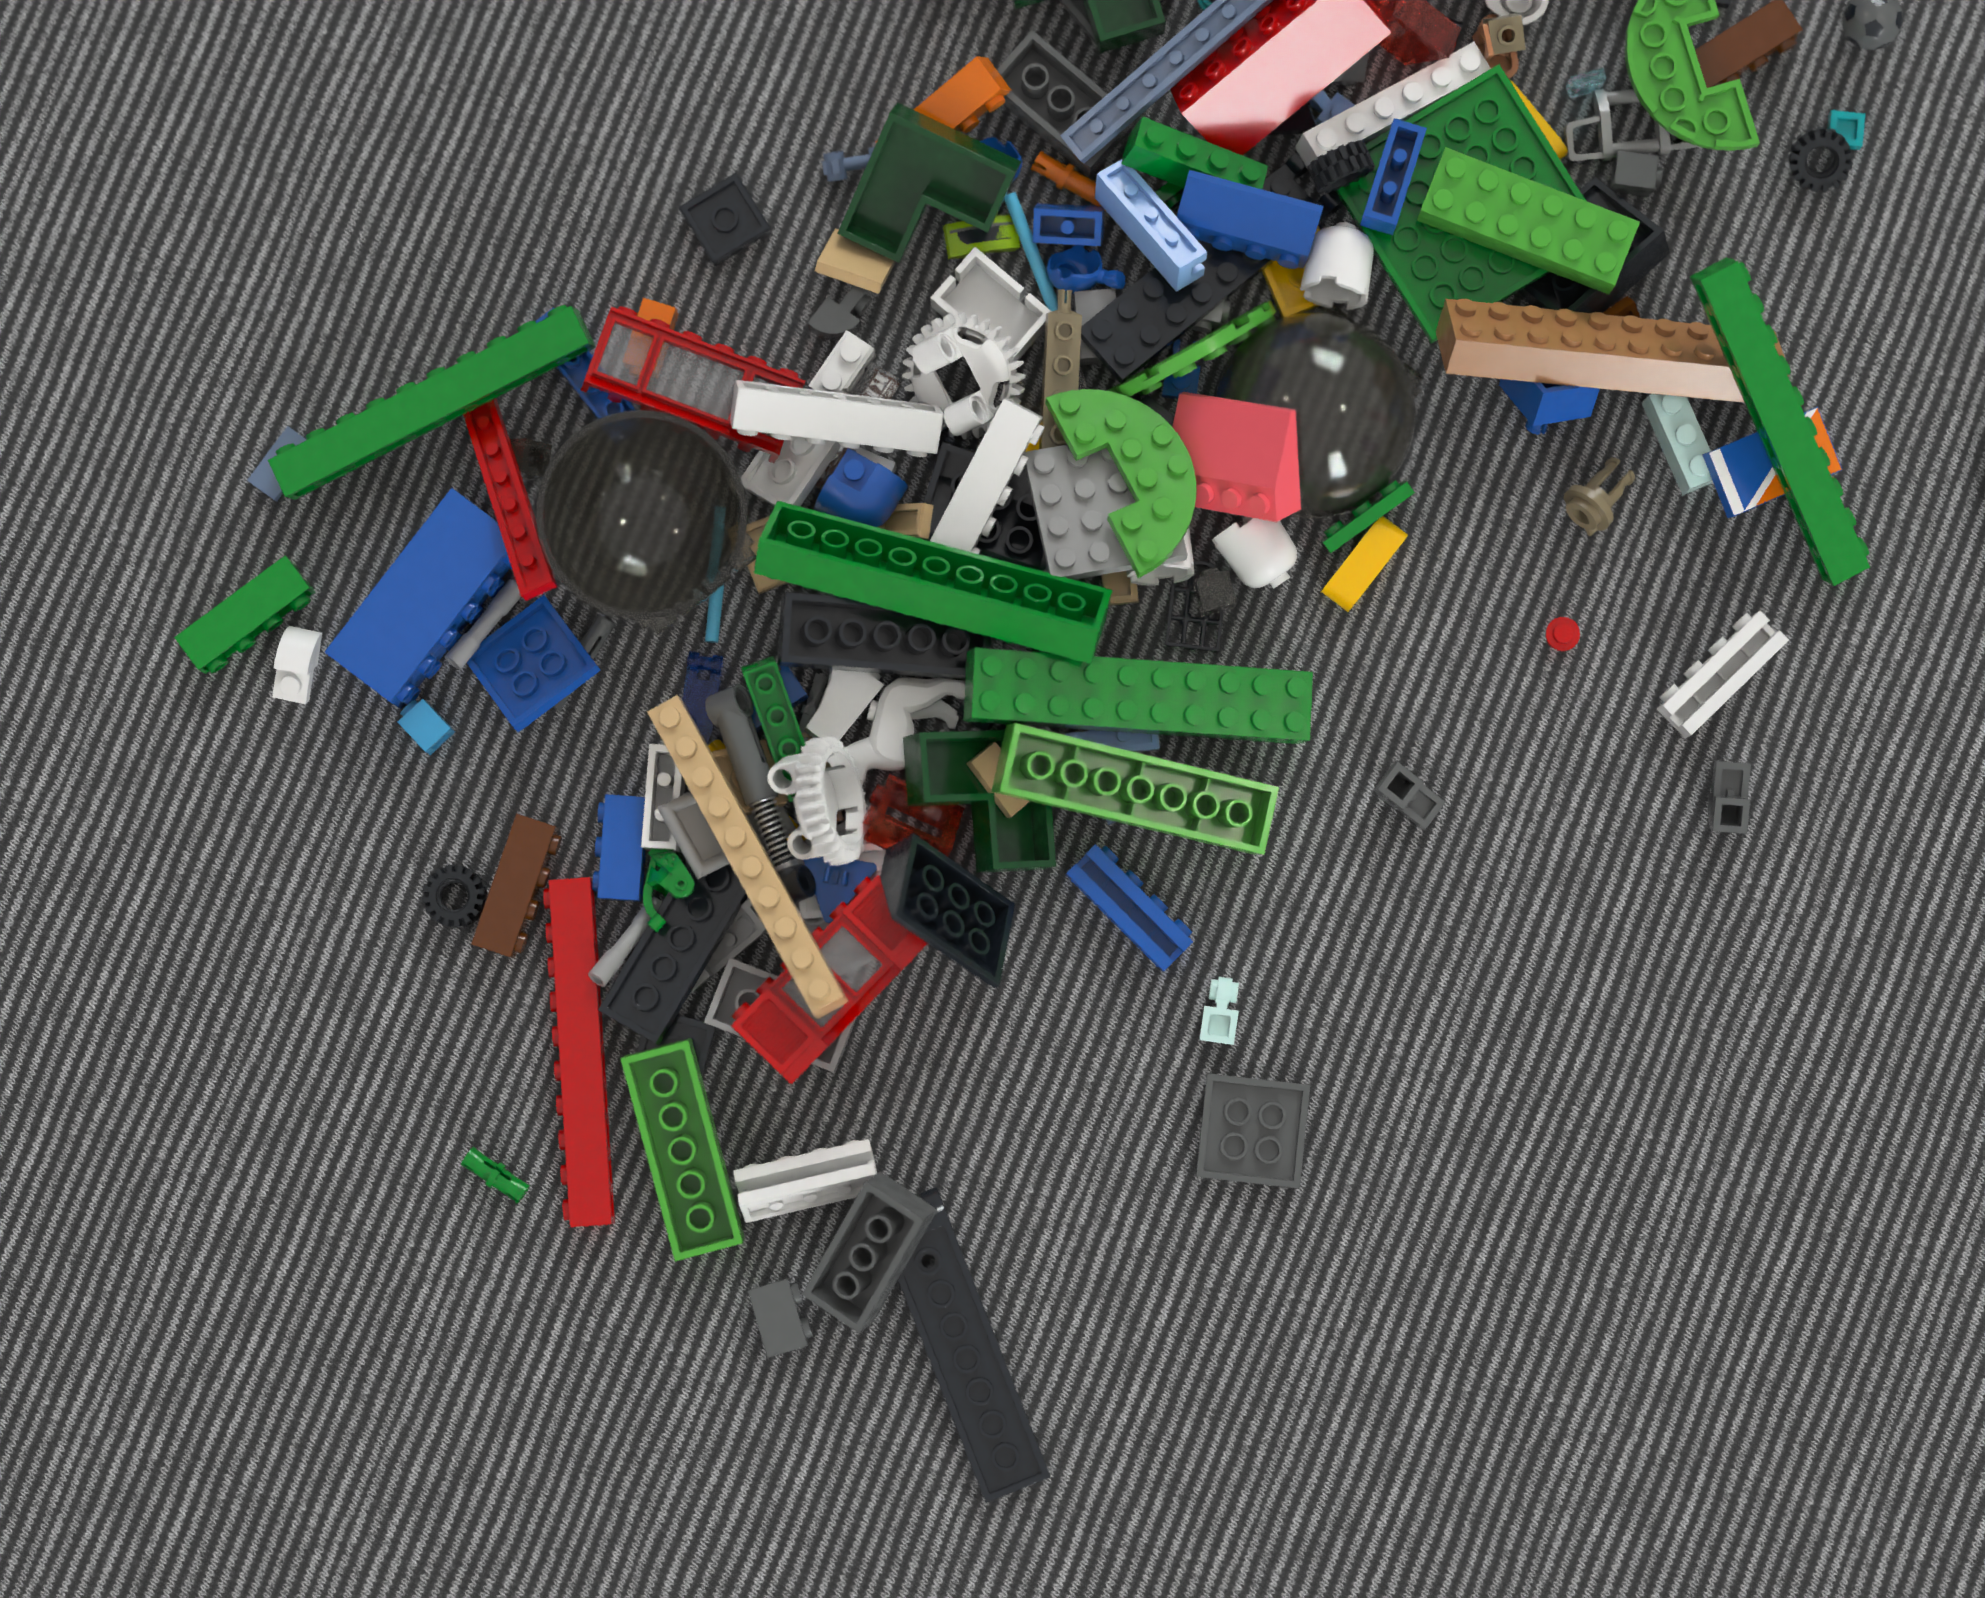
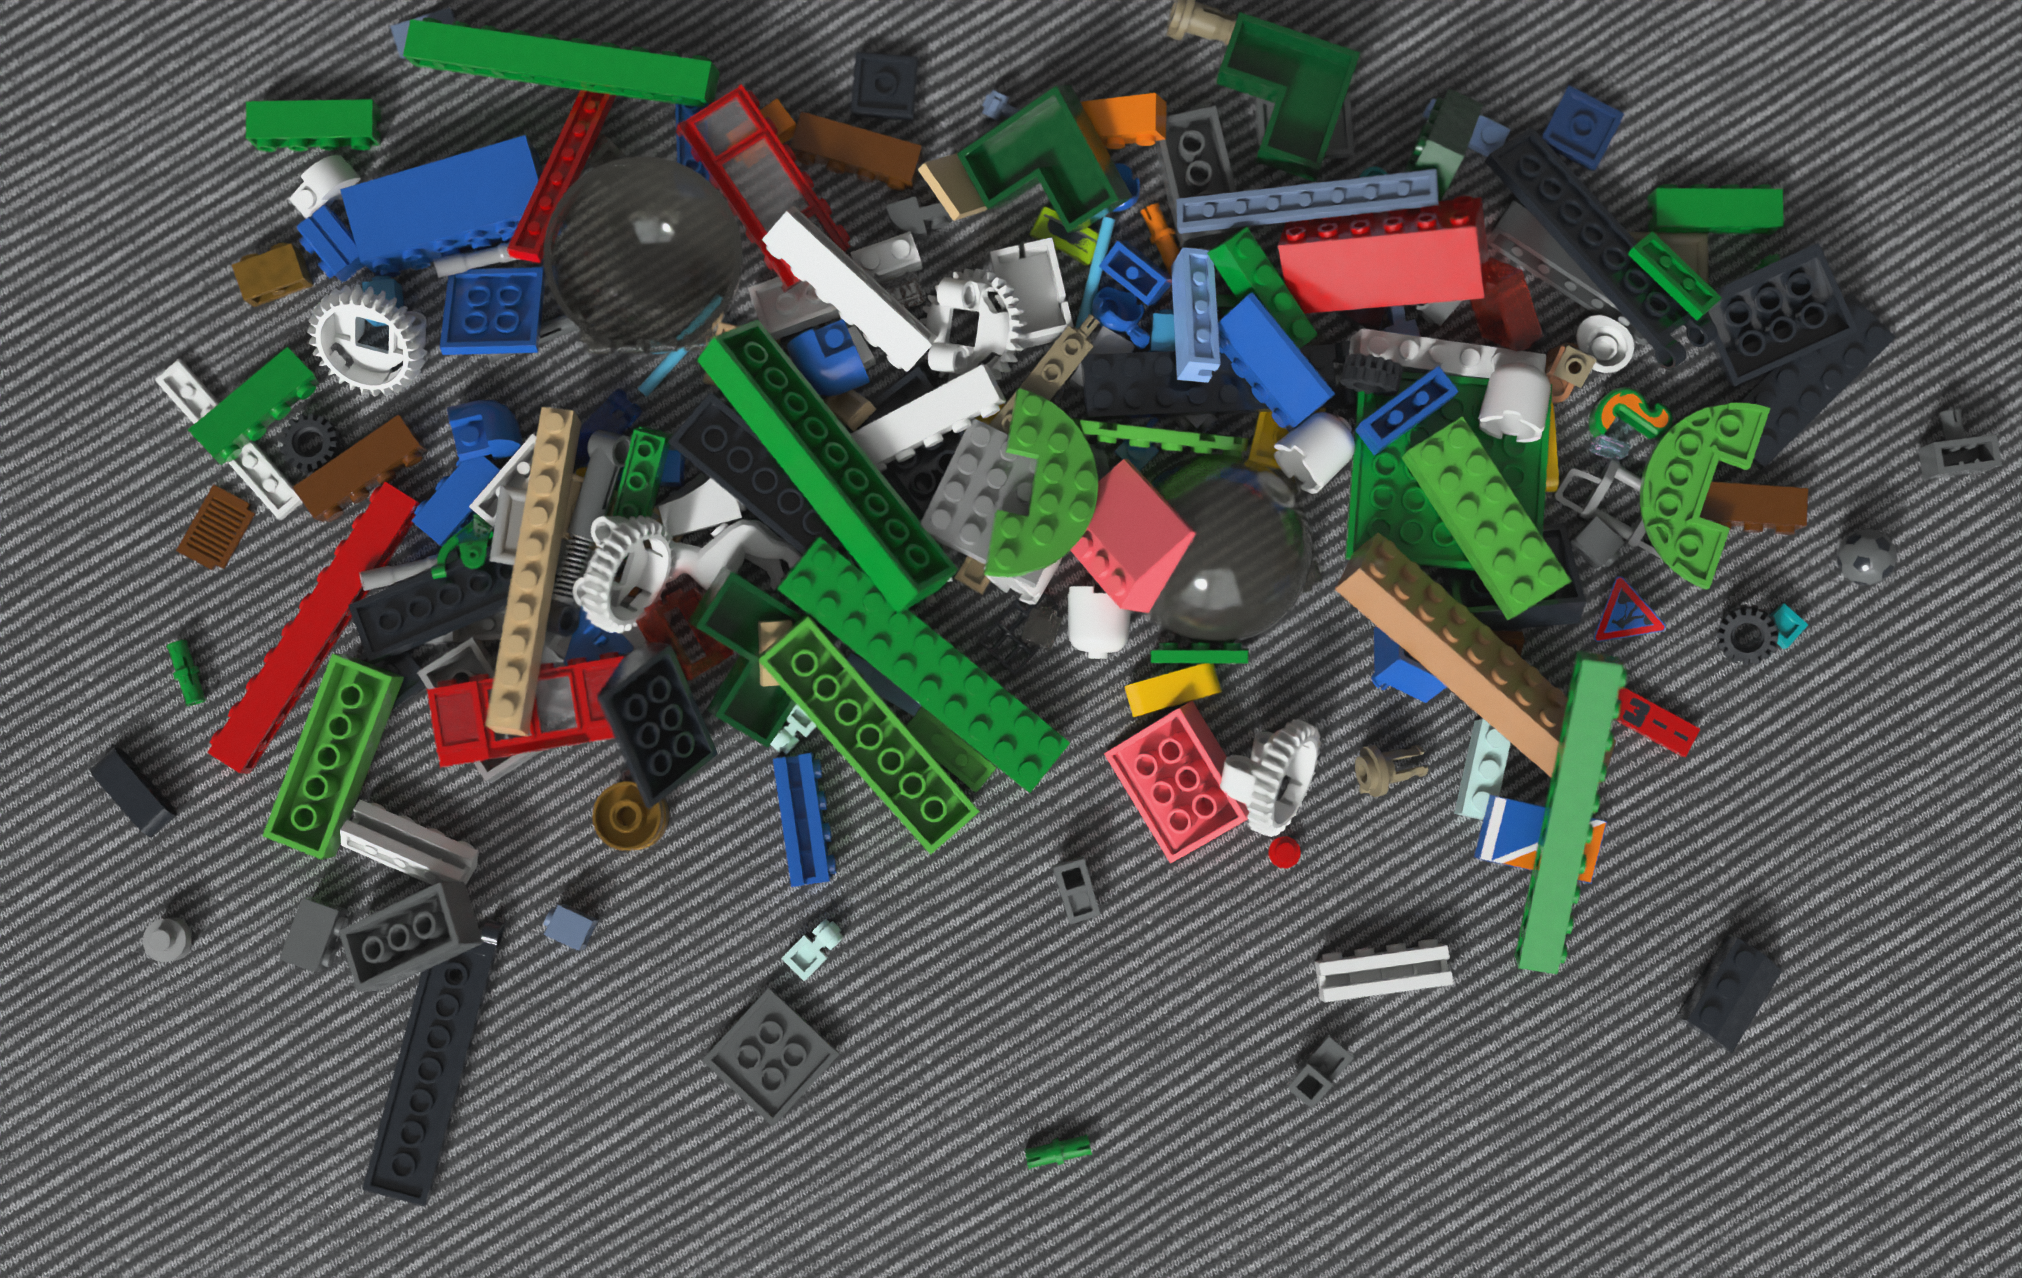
camera: 35 degrees right, 0 degrees up
none -> black beam [90,747,177,837]
none -> light grey piece [143,918,191,962]
none -> white tile [155,359,302,520]
none -> reddish brown window [176,484,255,571]
none -> green brick [188,347,319,465]
none -> pearl gold brick [232,243,313,307]
none -> blue brick [297,205,365,282]
none -> white piece [307,285,427,396]
none -> blue brick [447,400,523,461]
none -> sand blue brick [544,904,599,951]
none -> pearl gold wheel [592,782,669,851]
none -> light aqua plate [771,704,816,754]
none -> reddish brown brick [790,112,923,191]
none -> bright green plate [906,707,996,793]
none -> green pin [1024,1134,1092,1169]
none -> coral slope [1104,701,1250,864]
none -> dark azure brick [1149,309,1176,352]
none -> white piece [1220,719,1321,837]
none -> white cylinder [1479,360,1551,442]
none -> green animal [1588,387,1673,439]
none -> piece [1594,576,1666,642]
none -> red tile [1613,687,1700,757]

